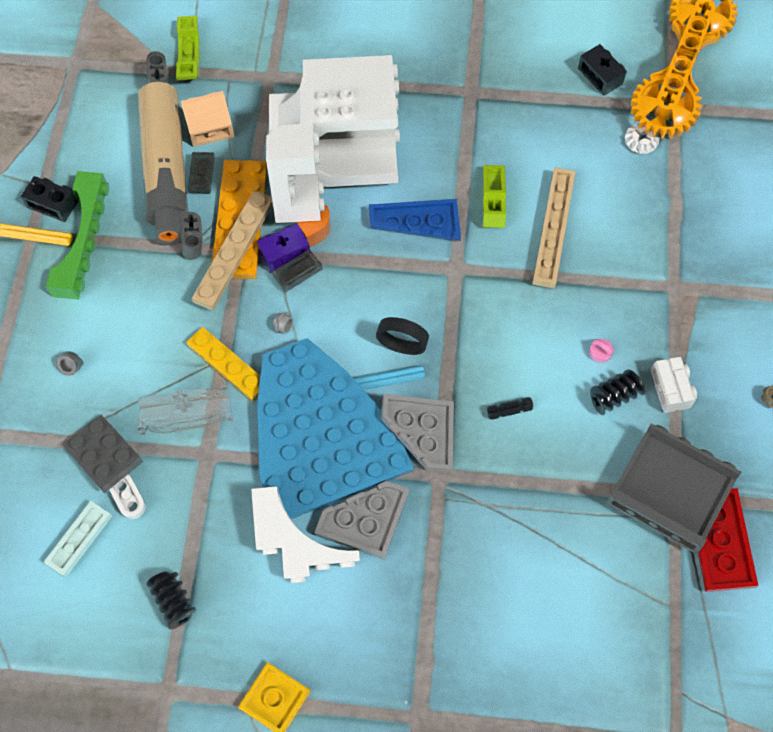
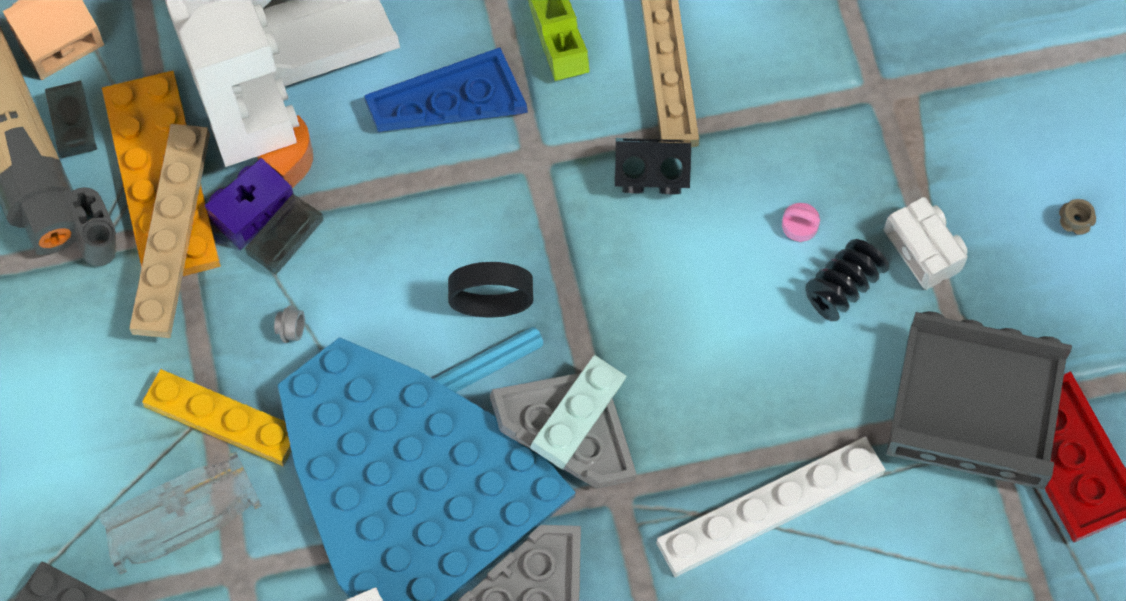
camera: 20 degrees left, 0 degrees up
black axle [487,397,533,420] -> none
none -> light aqua plate [530,355,627,470]
none -> black brick [614,138,692,194]
none -> white plate [656,436,885,577]

